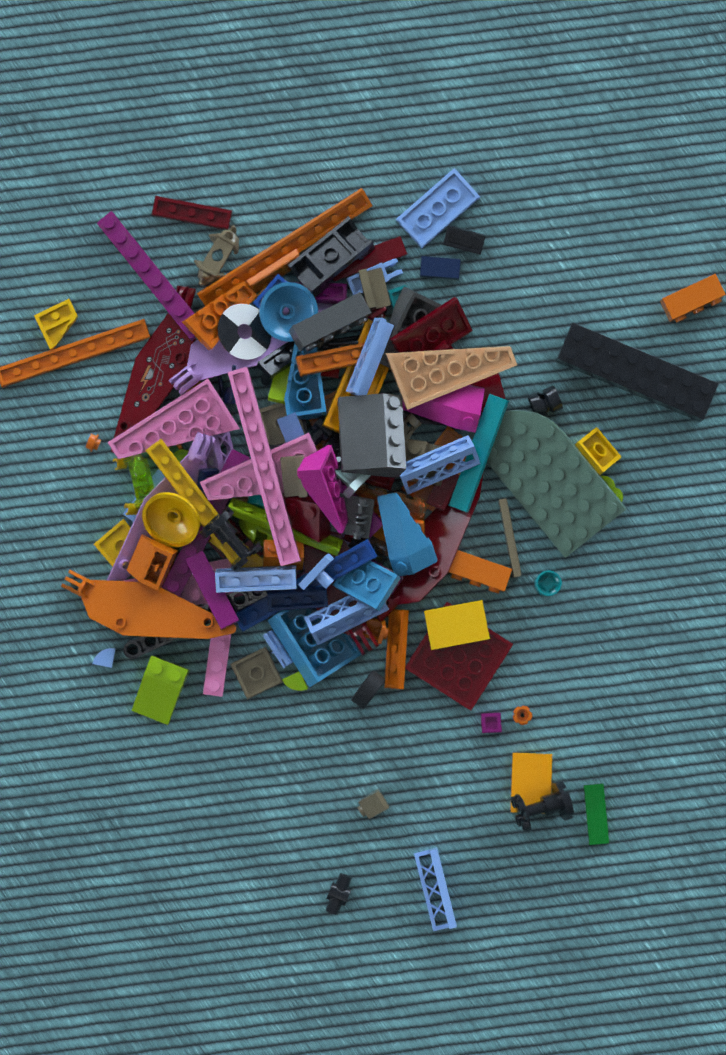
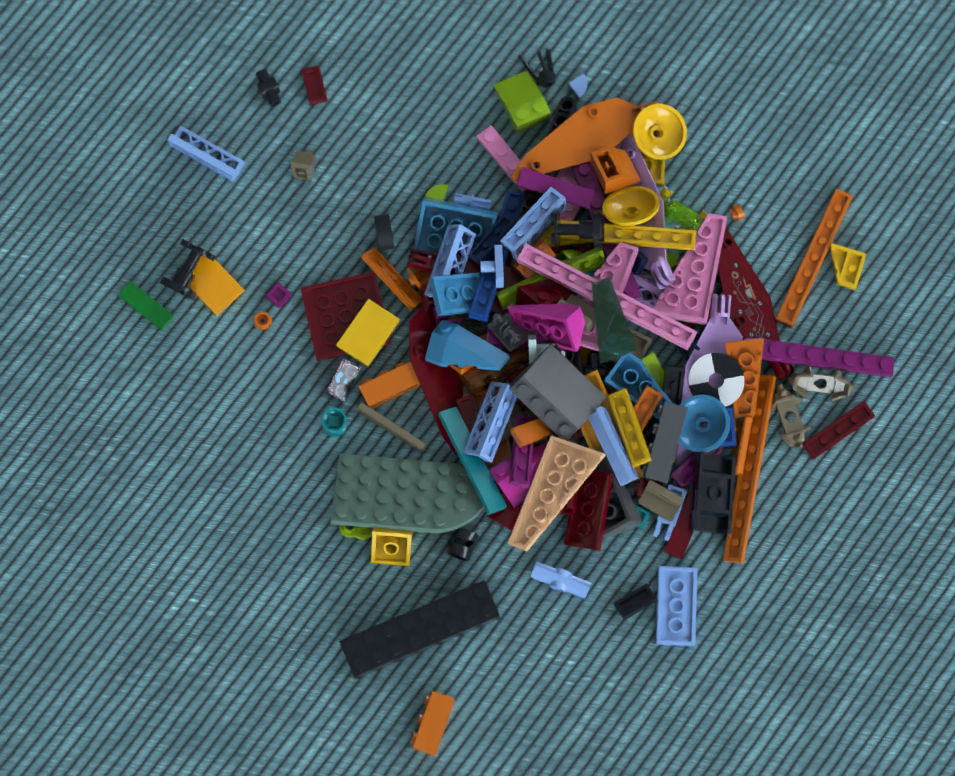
camera: 130 degrees right, 10 degrees down
dark tan tile [230,647,283,699] -> none
dark blue tile [420,256,461,280] -> none
none -> dark red tile [301,65,328,106]
none -> slope [326,358,361,402]
none -> magenta tile [509,413,536,489]
none -> orange tile [510,418,552,448]
none -> black plant [518,49,556,88]
none -> light blue piece [531,561,591,599]
none -> clear green wing [592,277,637,364]
none -> yellow tile [608,388,652,468]
none -> yellow dish [632,104,687,160]
none -> dark tan piece [787,366,855,401]

